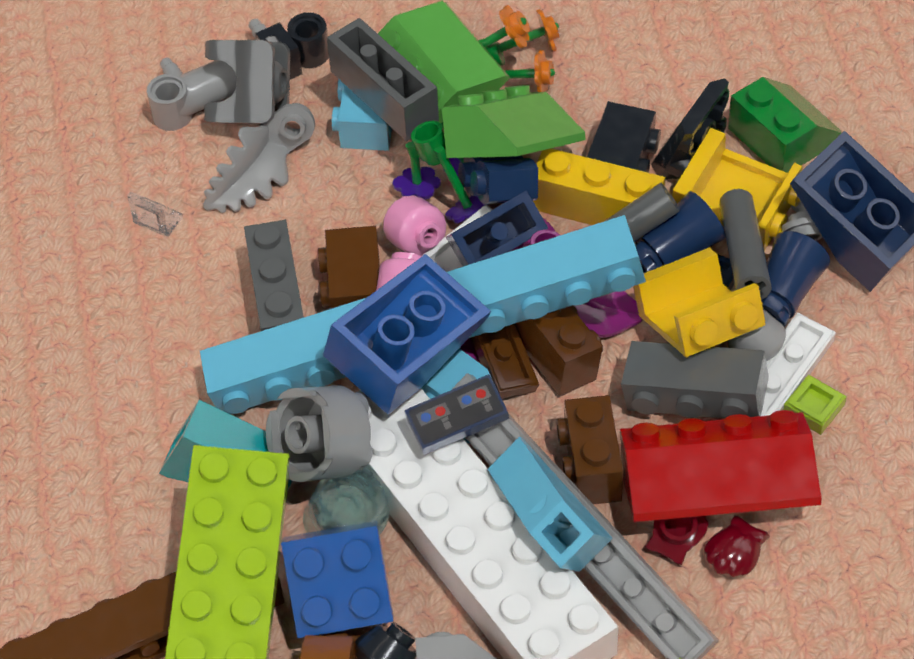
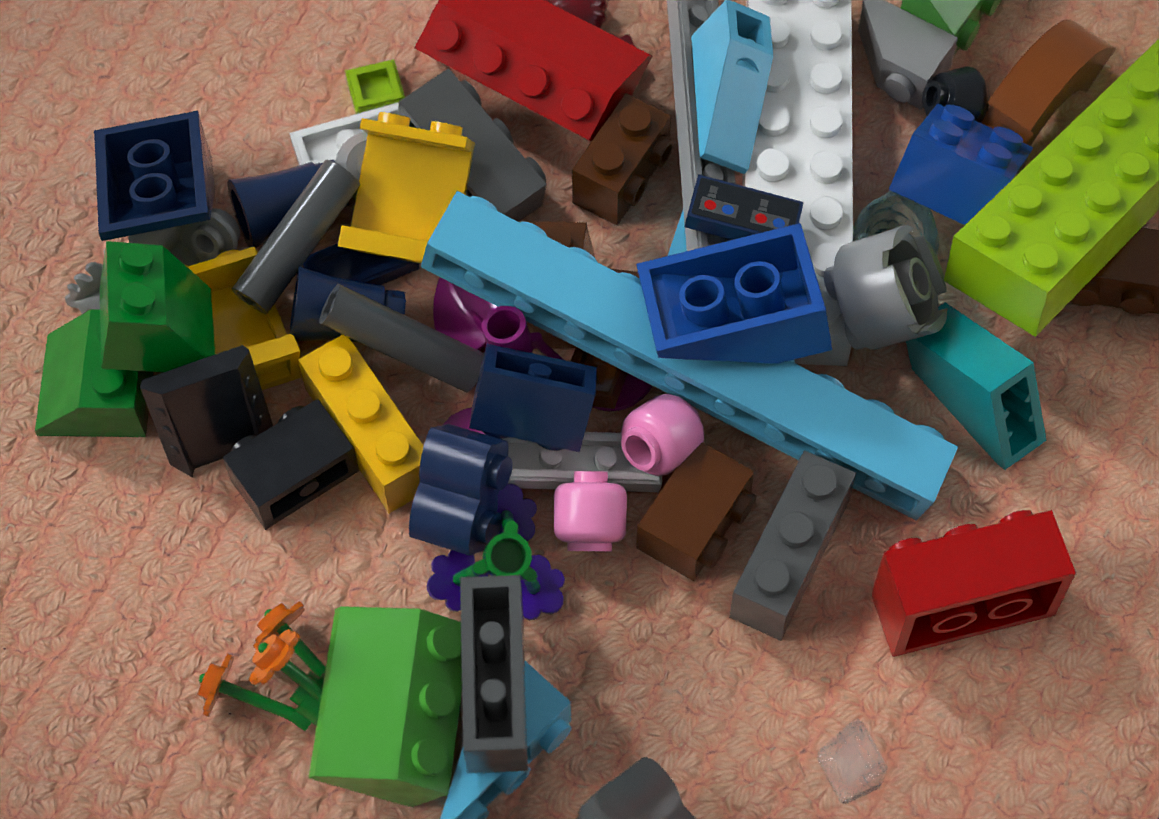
camera: 145 degrees left, 10 degrees up
light grey plant [203,103,315,213] -> none
bright green slope [442,85,586,158] -> none
none -> green slope [100,241,215,372]
none -> red brick [871,510,1076,657]

